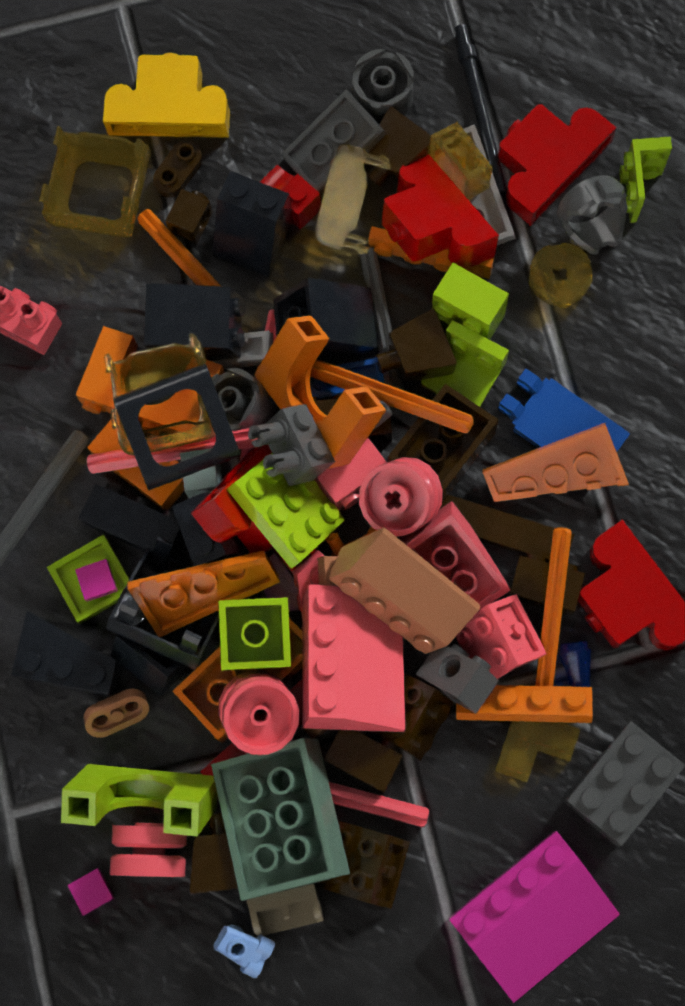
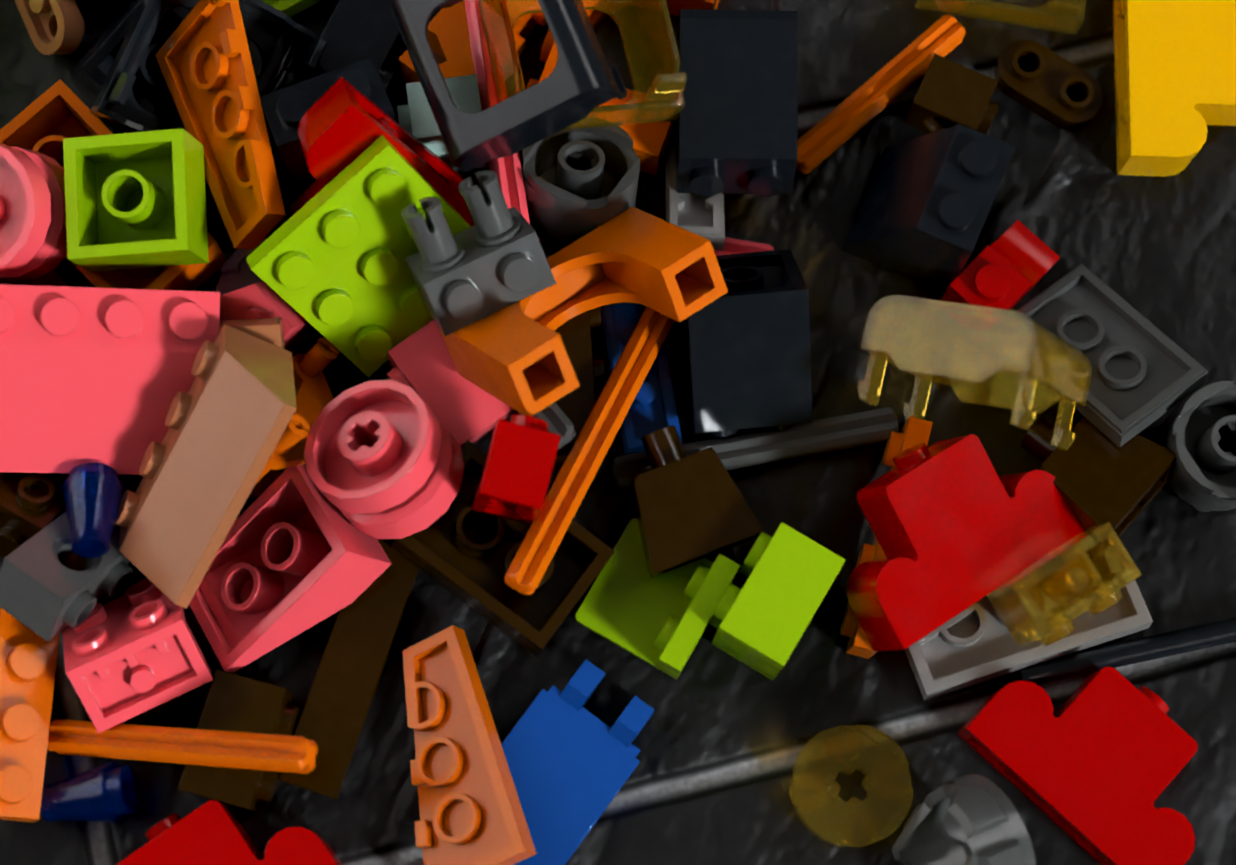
camera: 75 degrees right, 0 degrees up
none -> clear blue cone [62,463,124,558]
none -> red arch [471,414,561,525]

